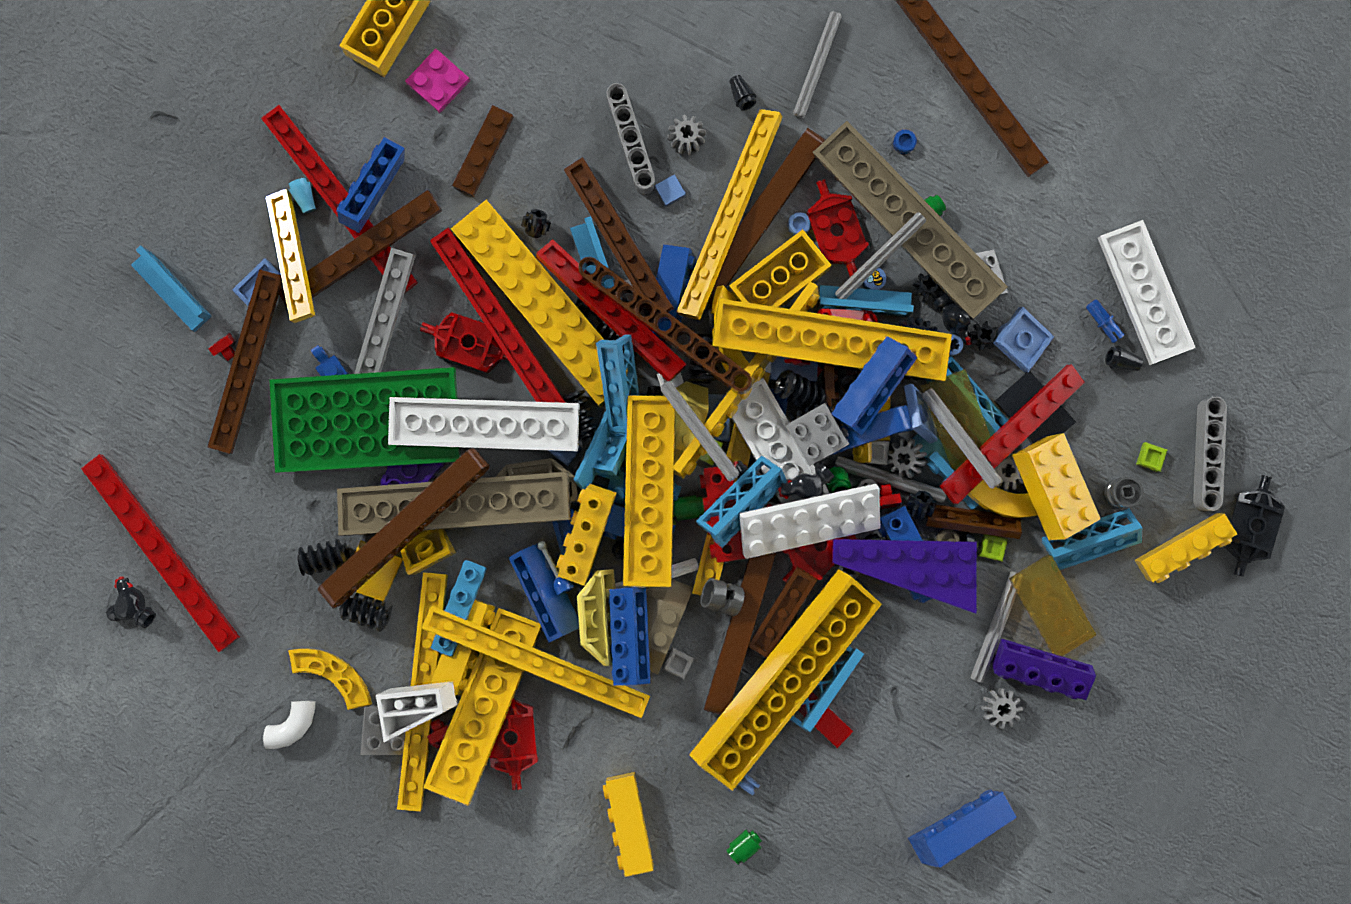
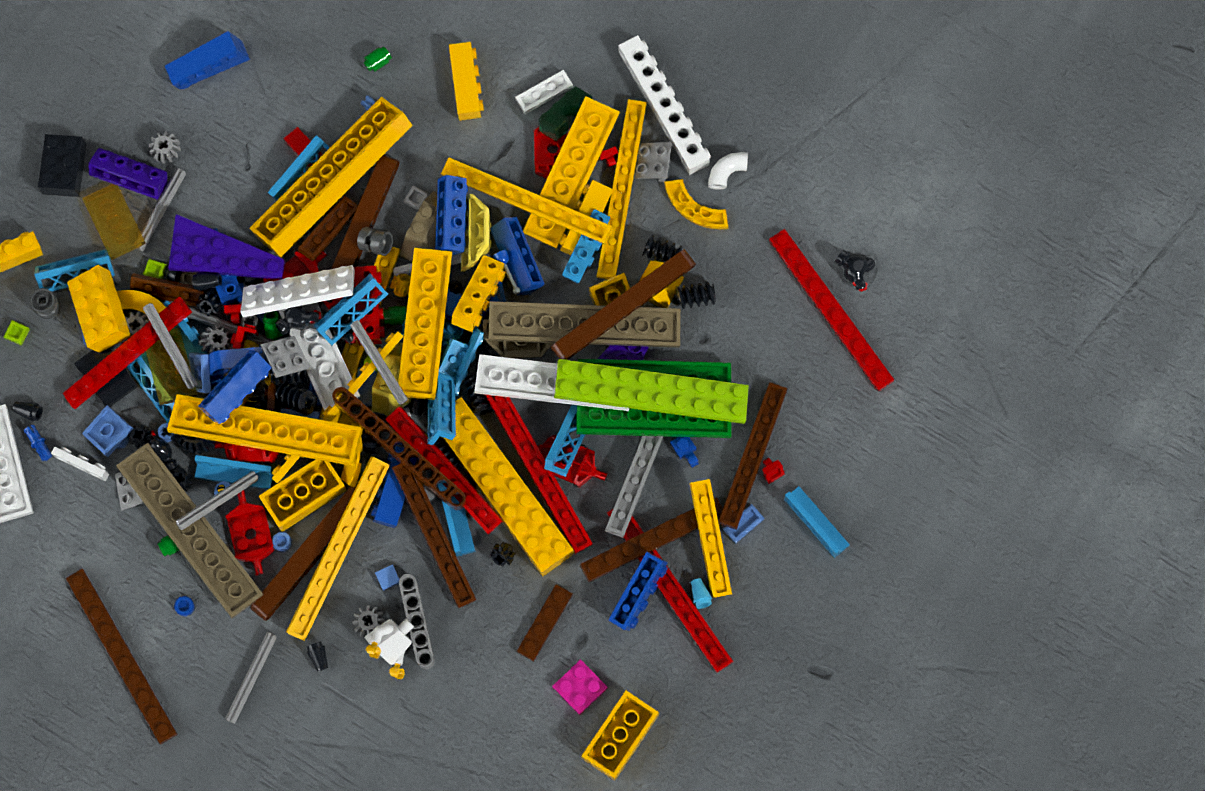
camera: 175 degrees left, 10 degrees down
white wedge [376,682,457,742] -> none
none -> black brick [38,134,87,197]
none -> white plate [51,447,109,482]
none -> black cone [192,272,222,291]
none -> red bracket [231,324,259,349]
none -> white torso [365,618,414,679]
none -> yellow gear [390,274,411,297]
none -> white plate [515,70,573,114]
none -> clear green arch [539,86,593,142]
none -> dark azure fence [544,405,586,477]
none -> lime plate [554,359,749,424]
none -> white brick [618,36,711,175]

